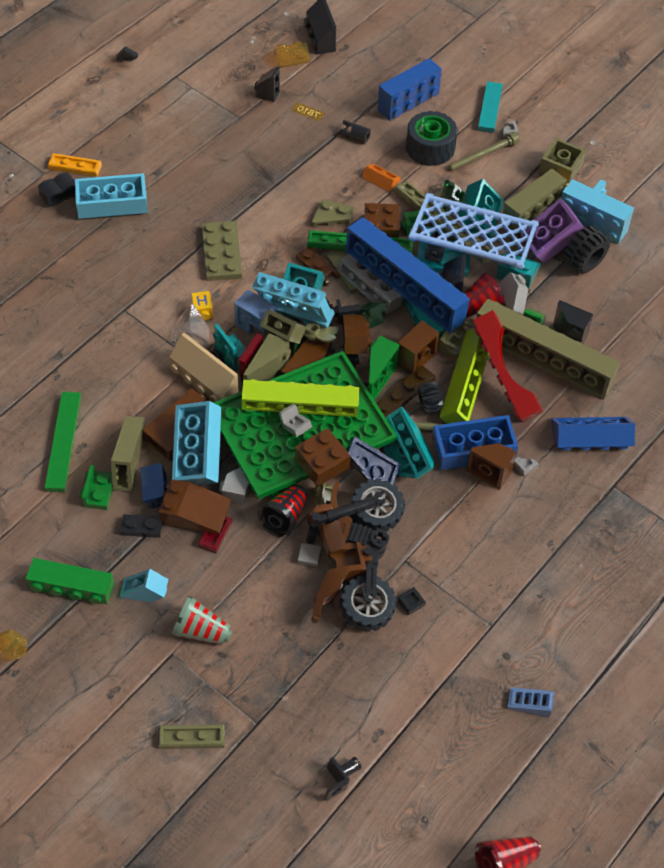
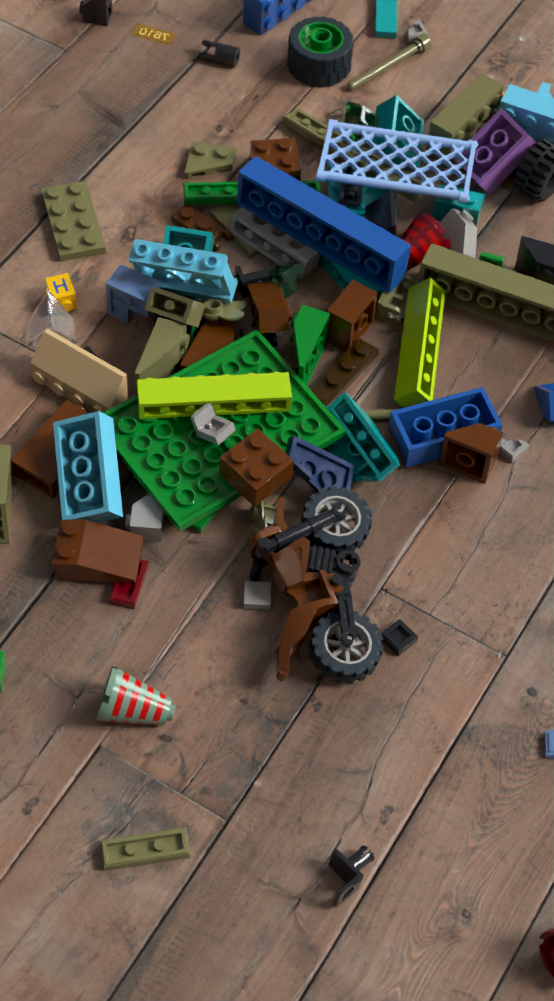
camera: 10 degrees left, 0 degrees up
black plate [120,514,163,538] -> none
medium azure slope [120,569,168,602] -> none
dark blue hinge [140,463,168,508] -> none
teal bracket [213,324,246,372] -> none
dark red plate [238,333,263,383] -> none
black cone [258,485,307,537] -> none
orange slope [362,164,401,191] -> none
green bracket [400,211,425,236] -> none
black gear [417,381,443,414] -> none
red arch [473,310,544,422] -> none
olive brick [539,138,586,184] -> none

